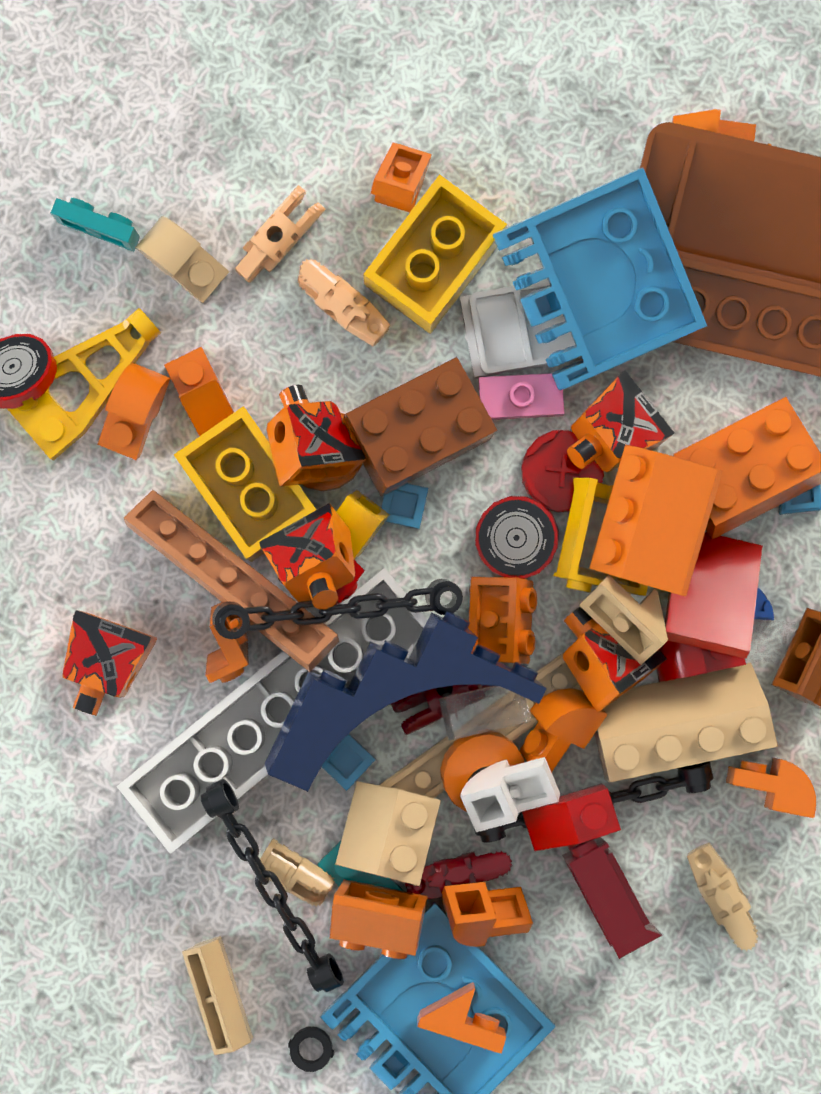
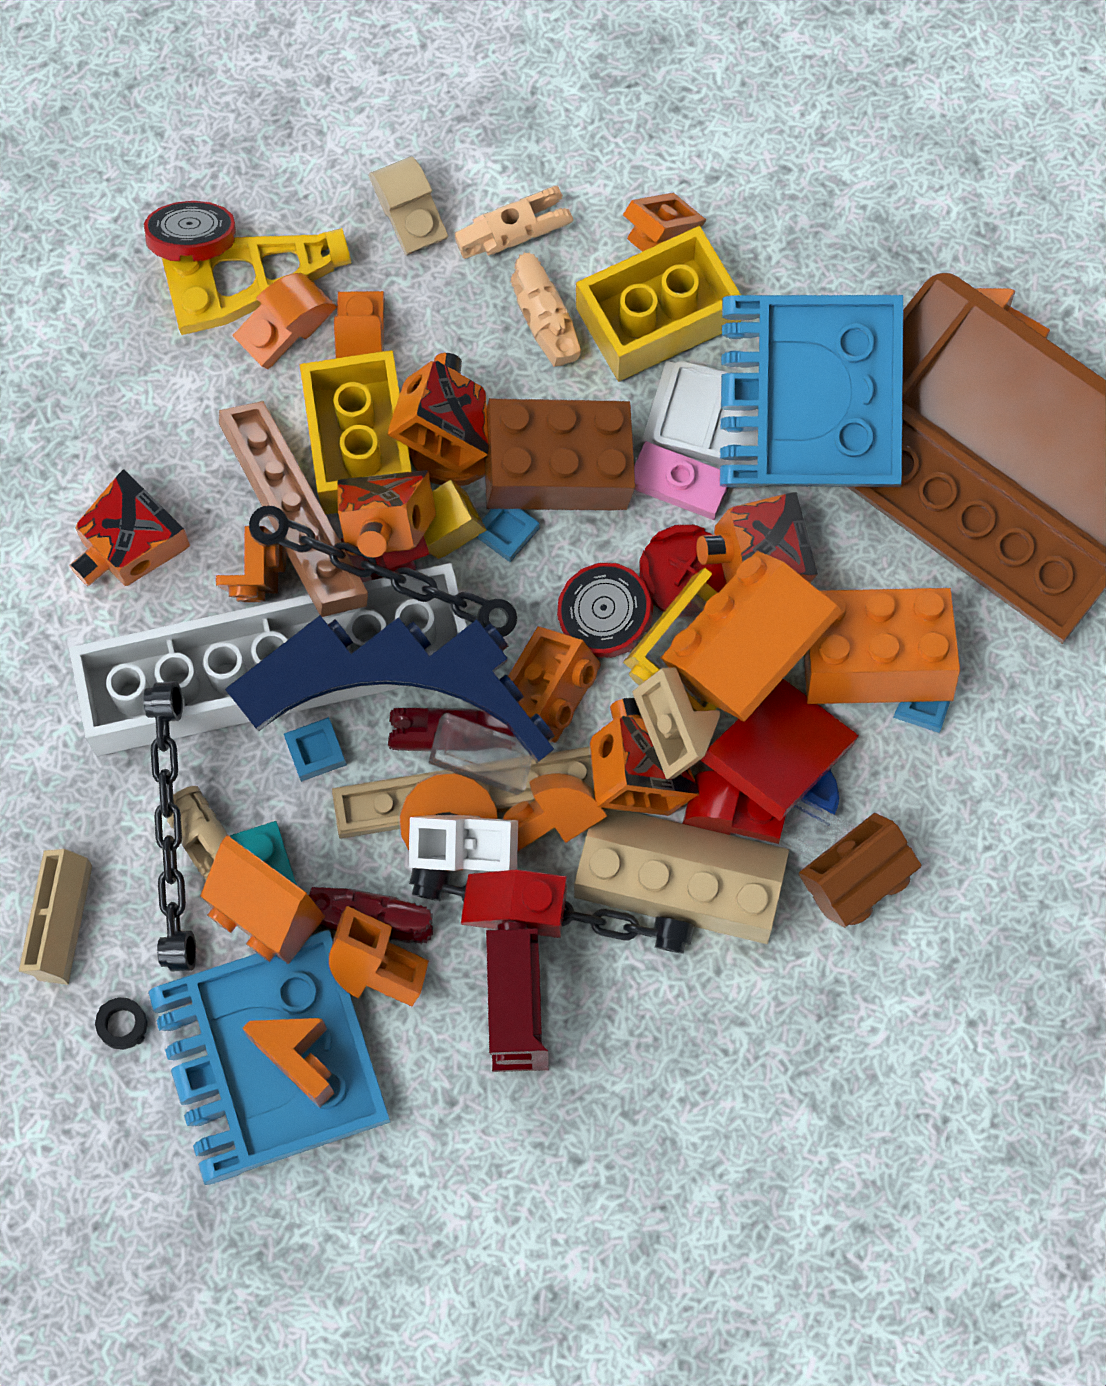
camera: 25 degrees right, 15 degrees down
teal plate [50,198,140,252] -> none
tan slope [335,781,441,886] -> none
tan hinge [687,843,758,951] -> none
orange brick [726,758,816,818] -> none

